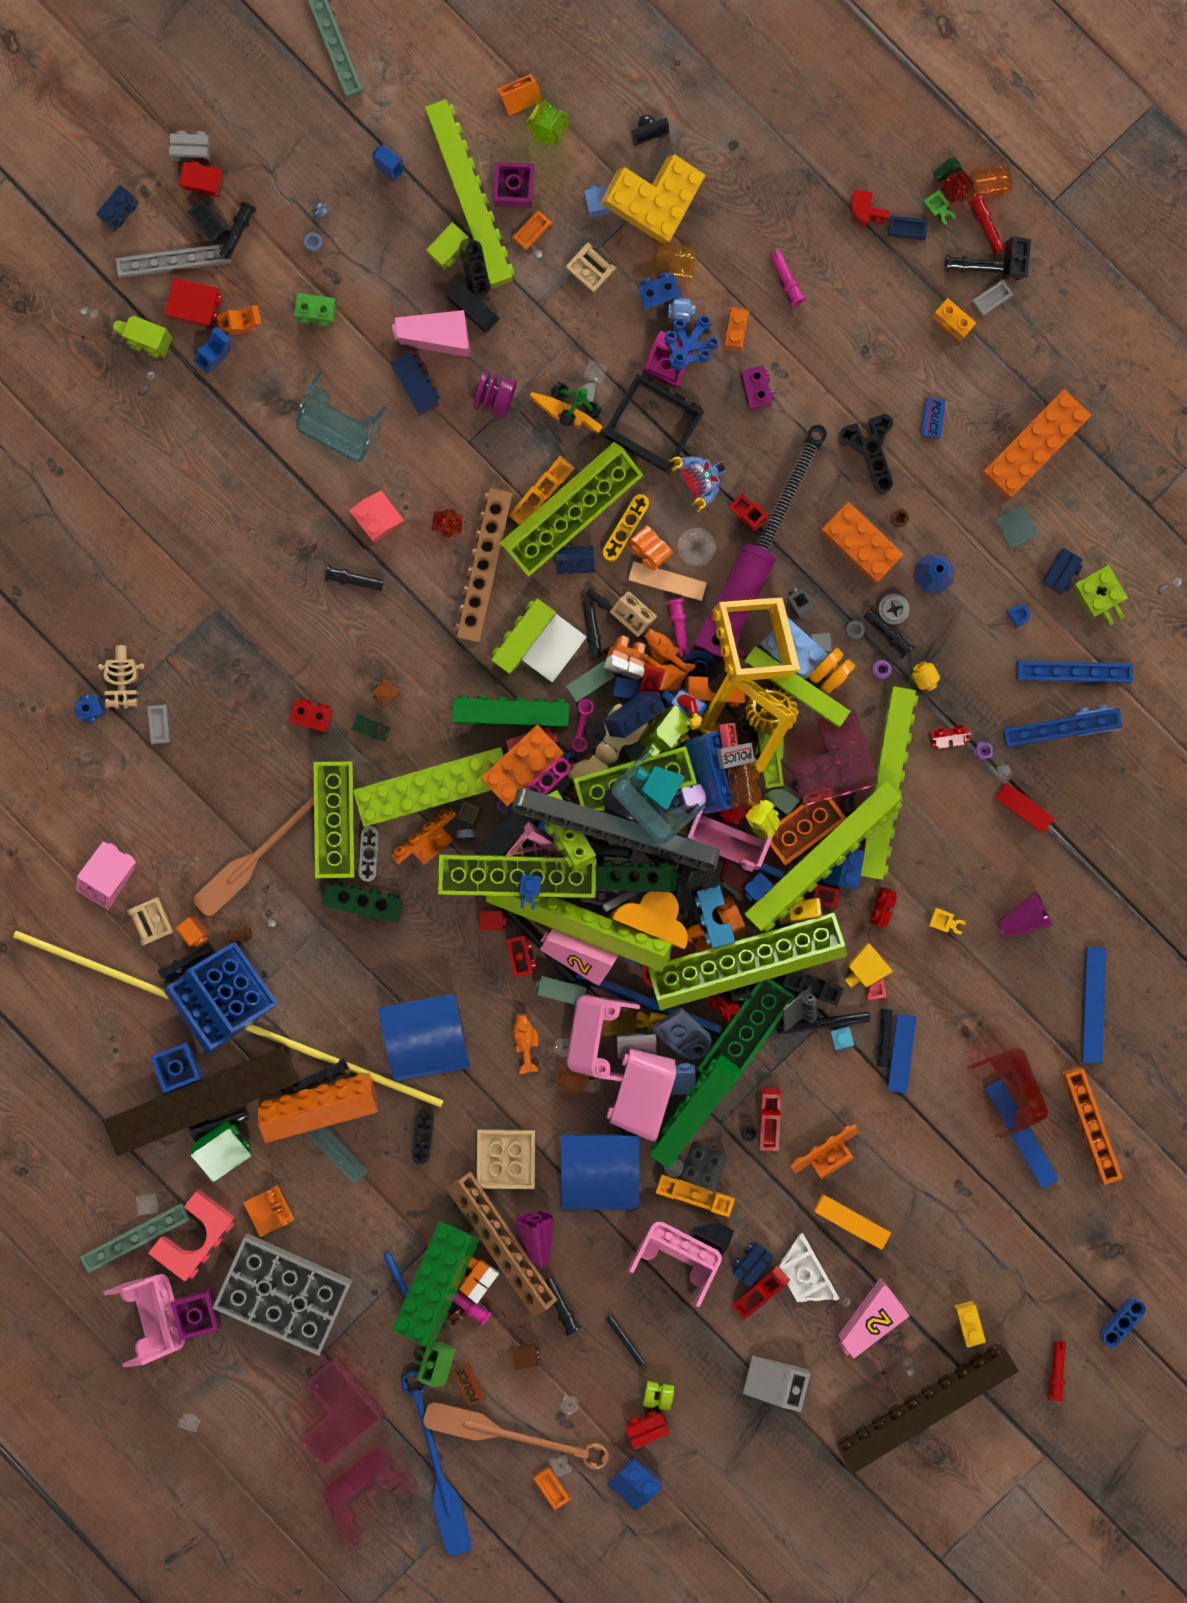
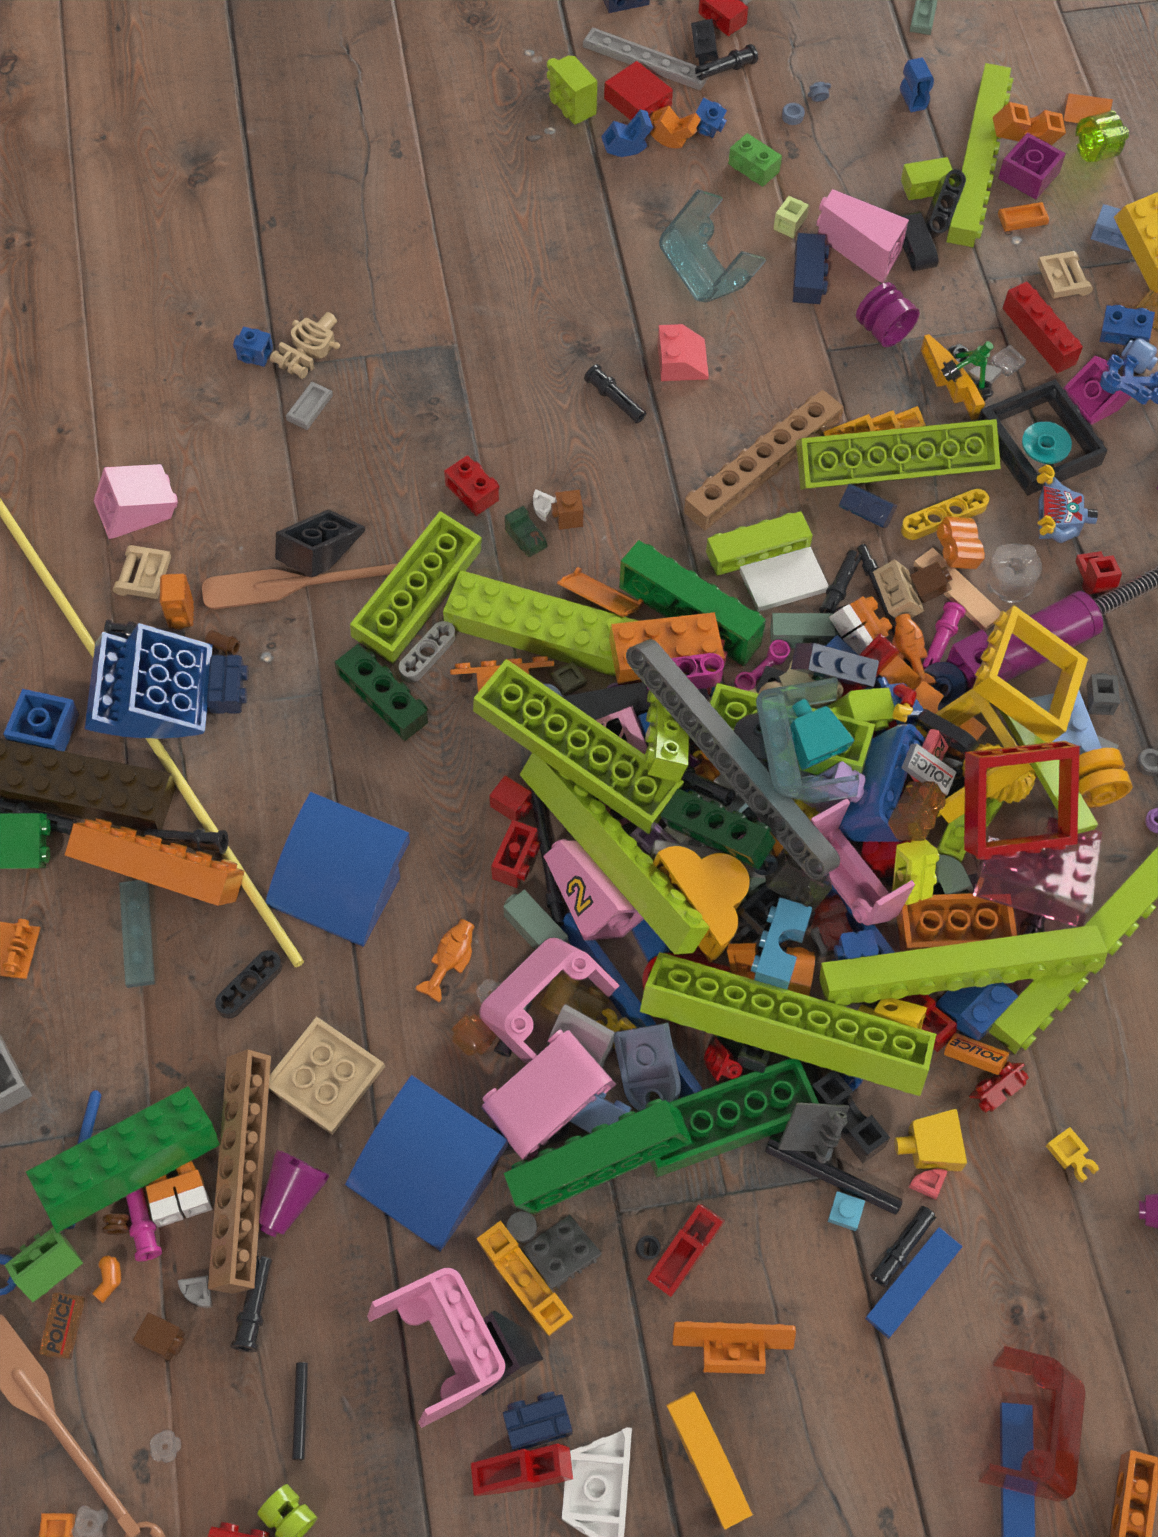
camera: 30 degrees right, 25 degrees down
clear red brick [431,509,463,538] -> none
blue plate [519,874,541,910] -> none
none -> orange arm [92,1255,122,1303]
none -> light grey tile [178,1275,212,1308]
none -> dark blue brick [207,655,249,714]
none -> black slope [275,509,365,577]
none -> white tile [533,489,555,522]
none -> orange piece [557,567,644,618]
none -> blue brick [696,97,727,138]
none -> yellowish green brick [773,196,809,238]
none -> reddish brown brick [910,561,953,603]
none -> black beam [915,709,979,755]
none -> orange tile [944,1033,1009,1075]
none -> red window [964,741,1080,860]
none -> orange arch [993,102,1066,146]
none -> red brick [1002,281,1083,374]
none -> teal dish [1022,422,1072,464]

